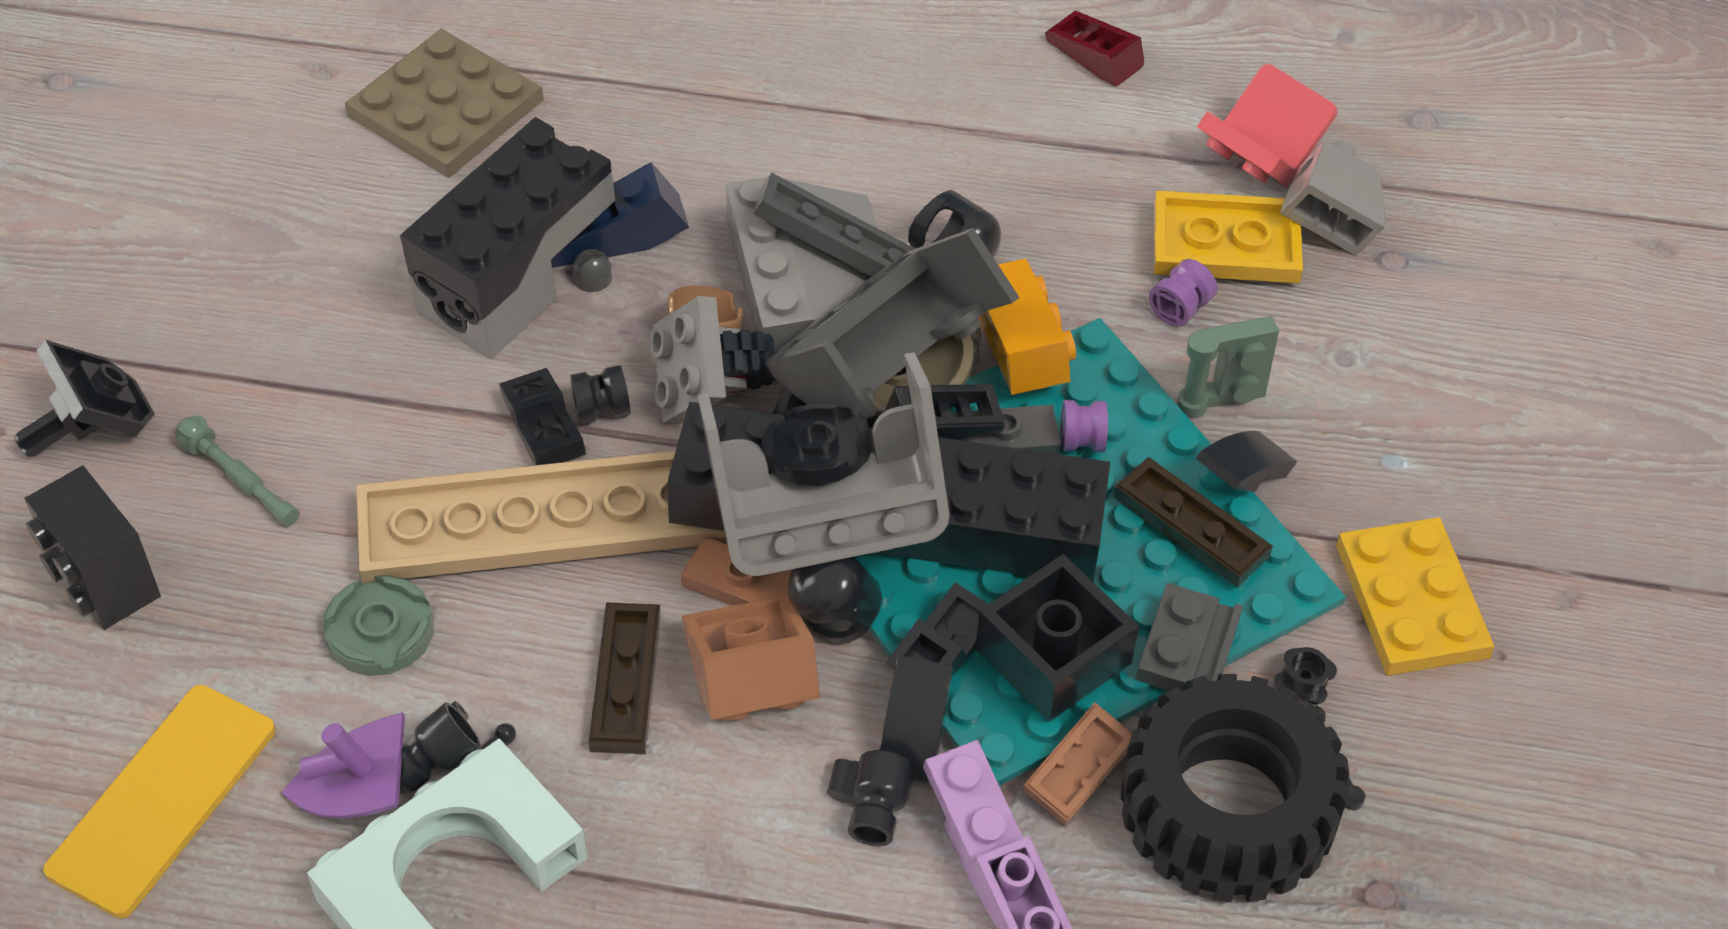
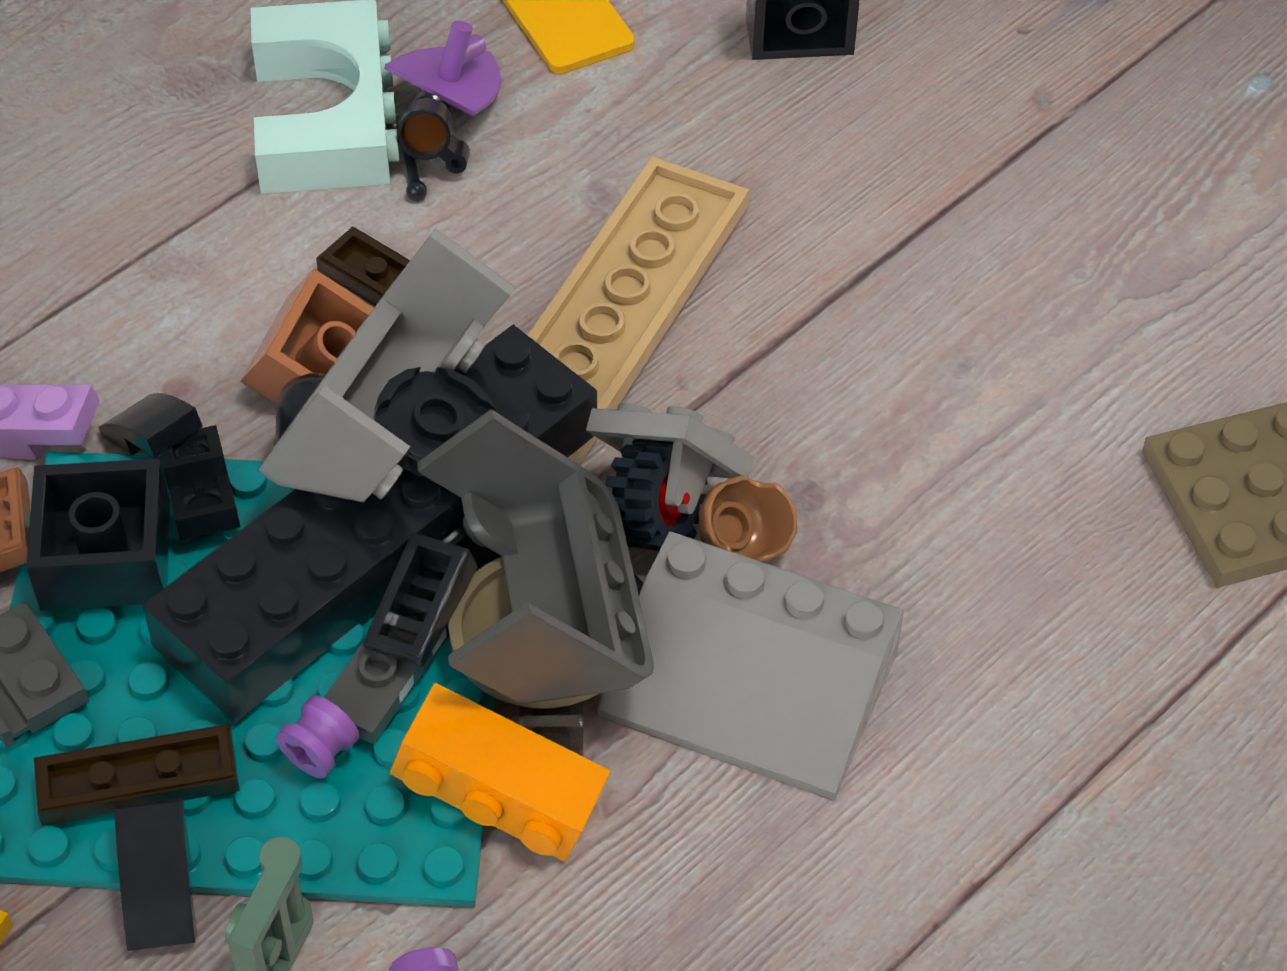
camera: 125 degrees right, 0 degrees up
black piece [14,340,155,457] -> none
sand green piece [175,415,300,527] -> none
sand green tile [323,575,434,676] -> none
black piece [400,117,615,359] -> none
black slope [499,368,586,466] -> none
dark blue slope [551,162,689,268] -> none
black wheel [570,365,631,424] -> none
dark grey hinge [572,249,612,292] -> none
dark grey plate [754,172,915,277] -> none
black piece [827,750,915,846] -> none
black helmet [908,190,1001,258] -> none

